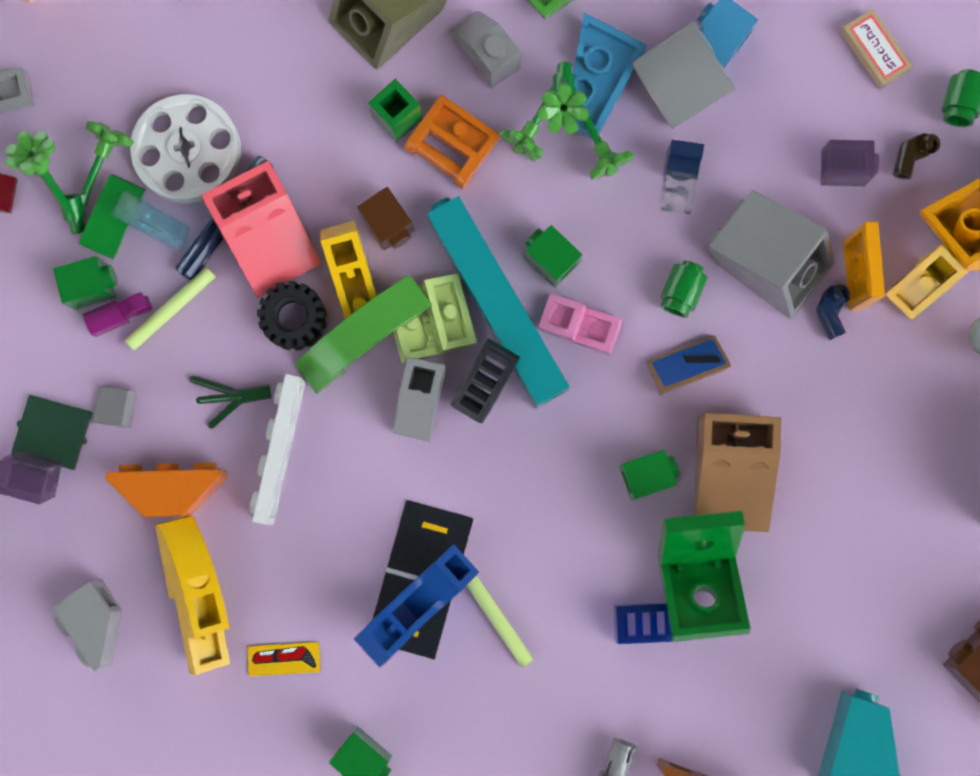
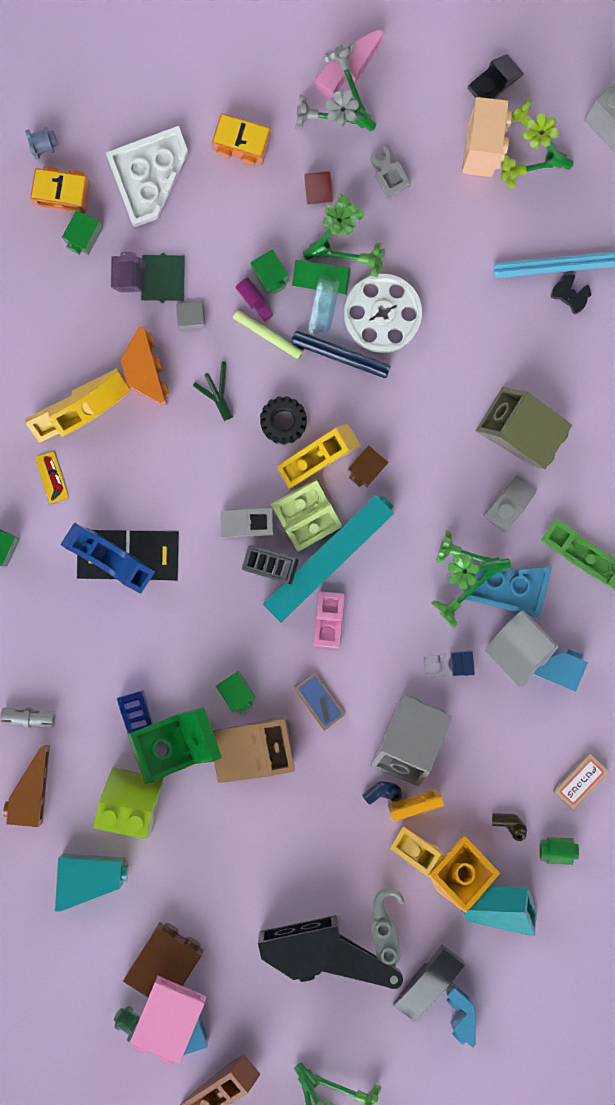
camera: 75 degrees right, 5 degrees up
light grey slope [52,580,122,672] -> none
coral slope [201,160,322,298] -> none
white plate [249,374,306,525] -> none
bright green slope [295,275,432,394] -> none
green brick [368,78,423,142] -> none
orange plate [404,94,500,190] -> none
yellowish green bar [466,575,534,667] -> none
green brick [524,225,583,288] -> none
green brick [660,260,708,318] -> none
clear purple brick [821,139,880,186] -> none
none -> lime slope [93,767,164,839]

